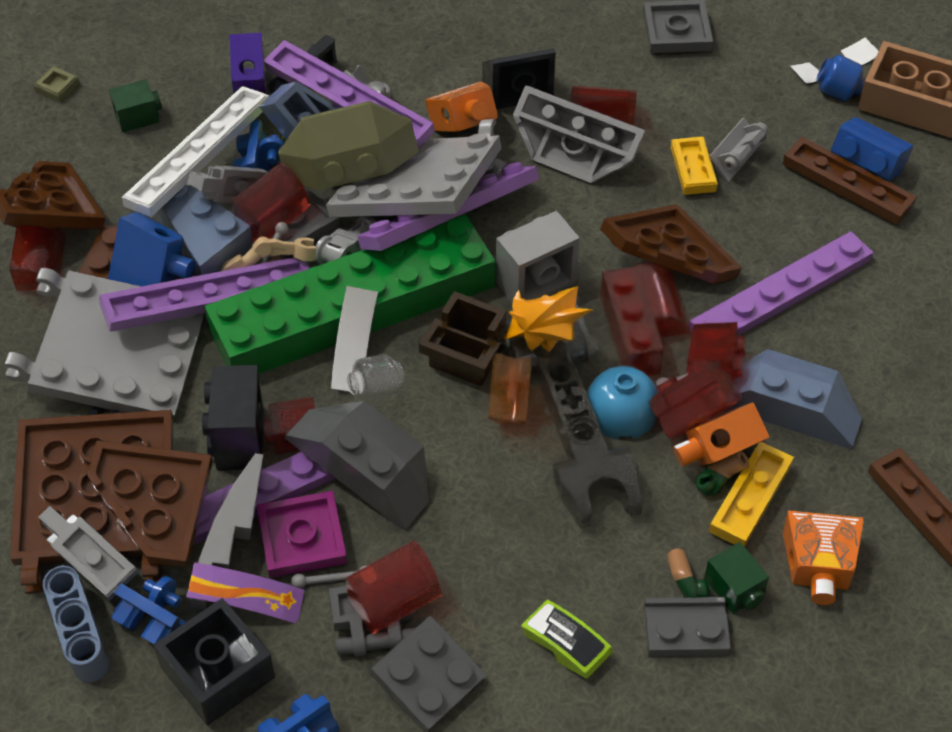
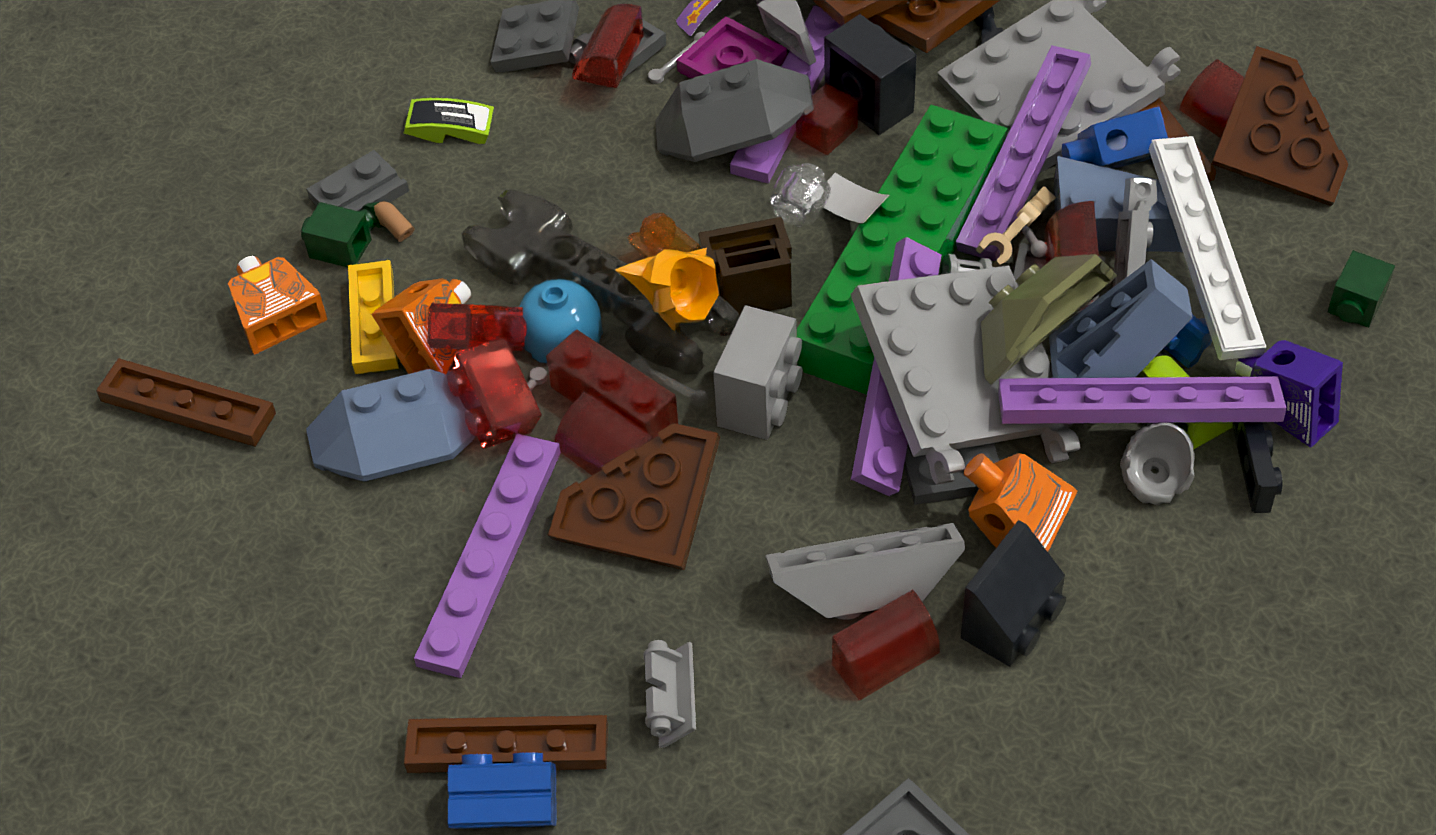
camera: 145 degrees right, 0 degrees up
yellow plate [670,136,718,195] -> none

